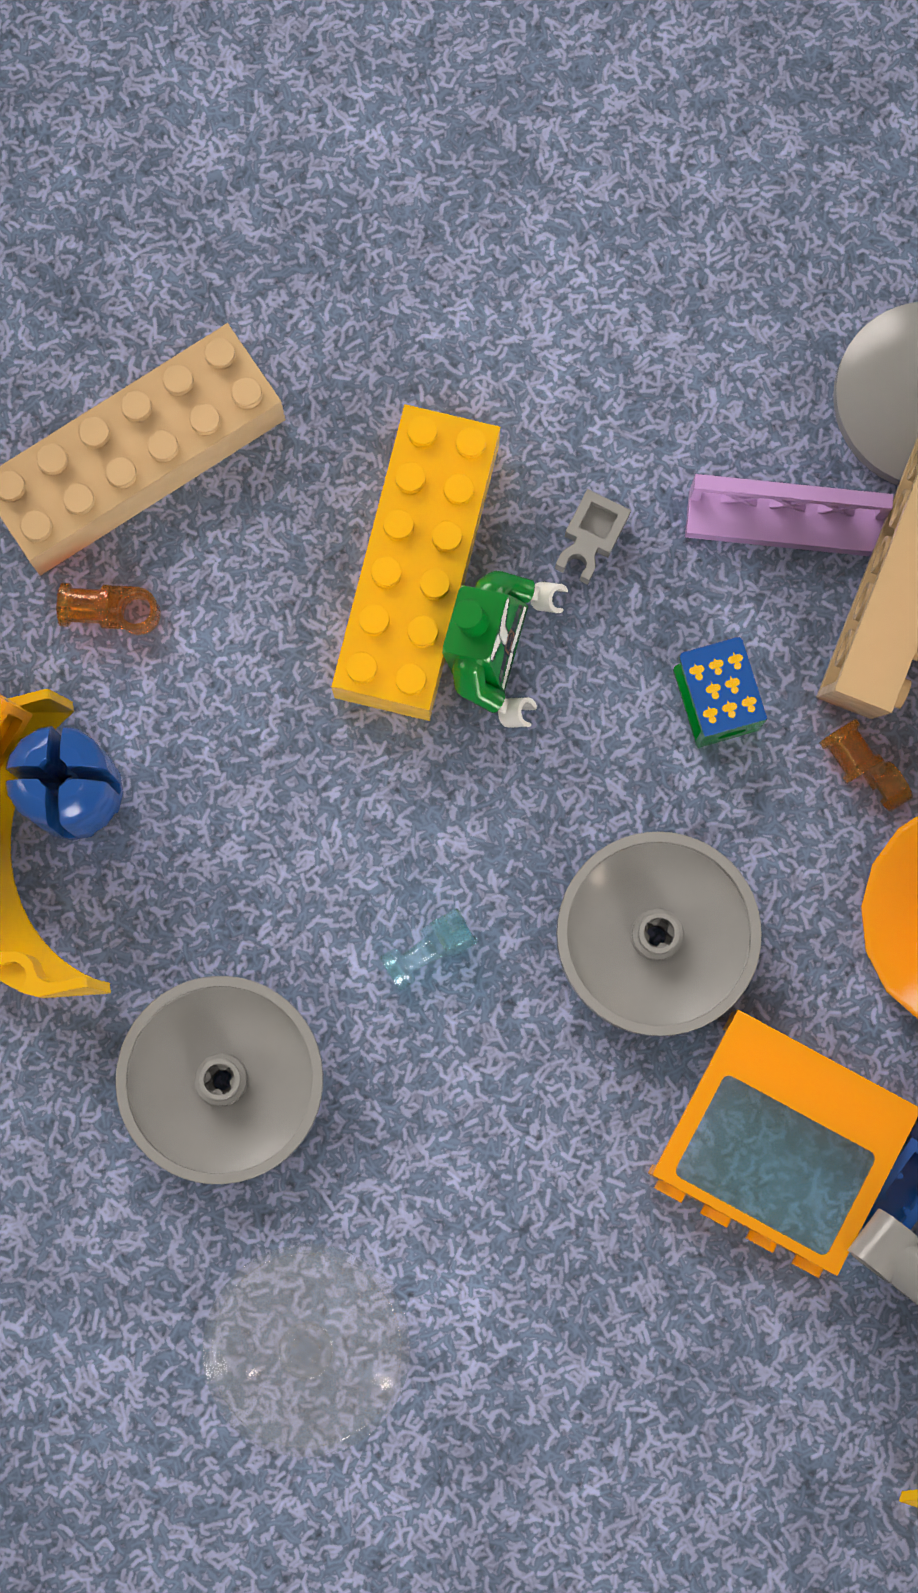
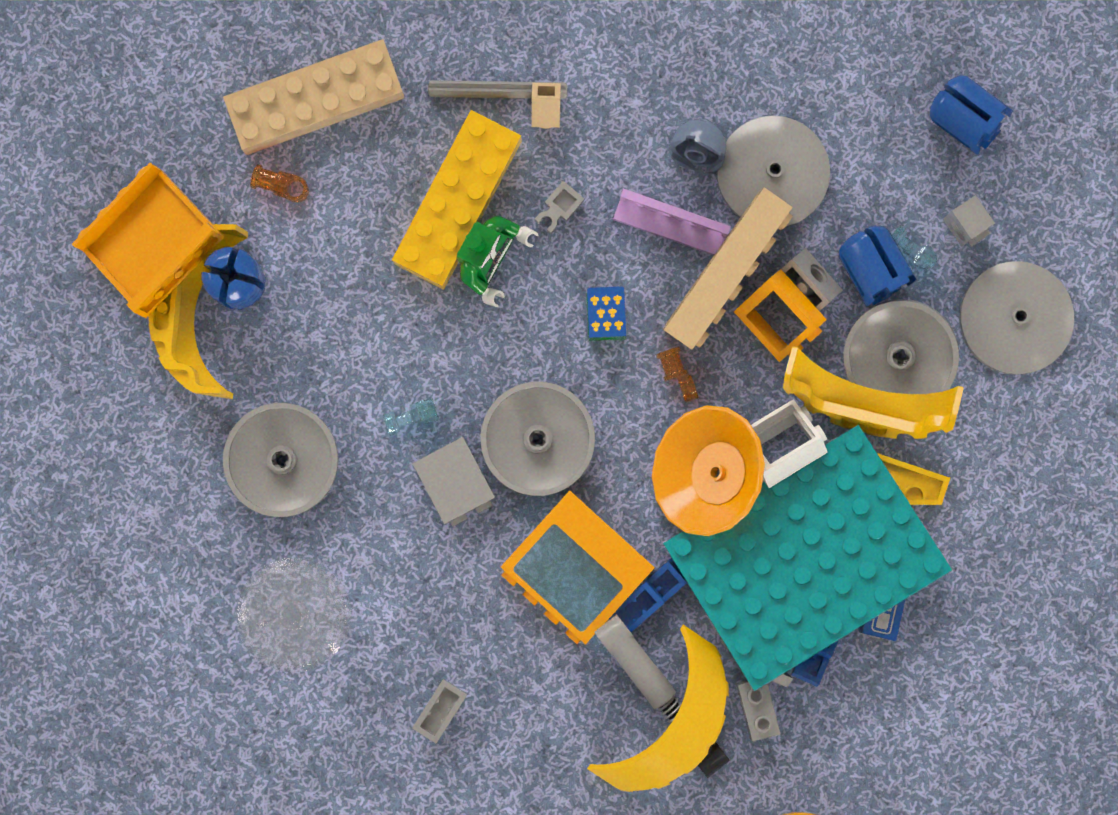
camera: 15 degrees right, 5 degrees up
none -> light grey brick [412,437,495,527]
none -> light grey tile [412,679,468,743]
none -> light grey axle [428,80,567,99]
none -> tan brick [532,83,561,129]
none -> sand blue cylinder [668,119,726,172]

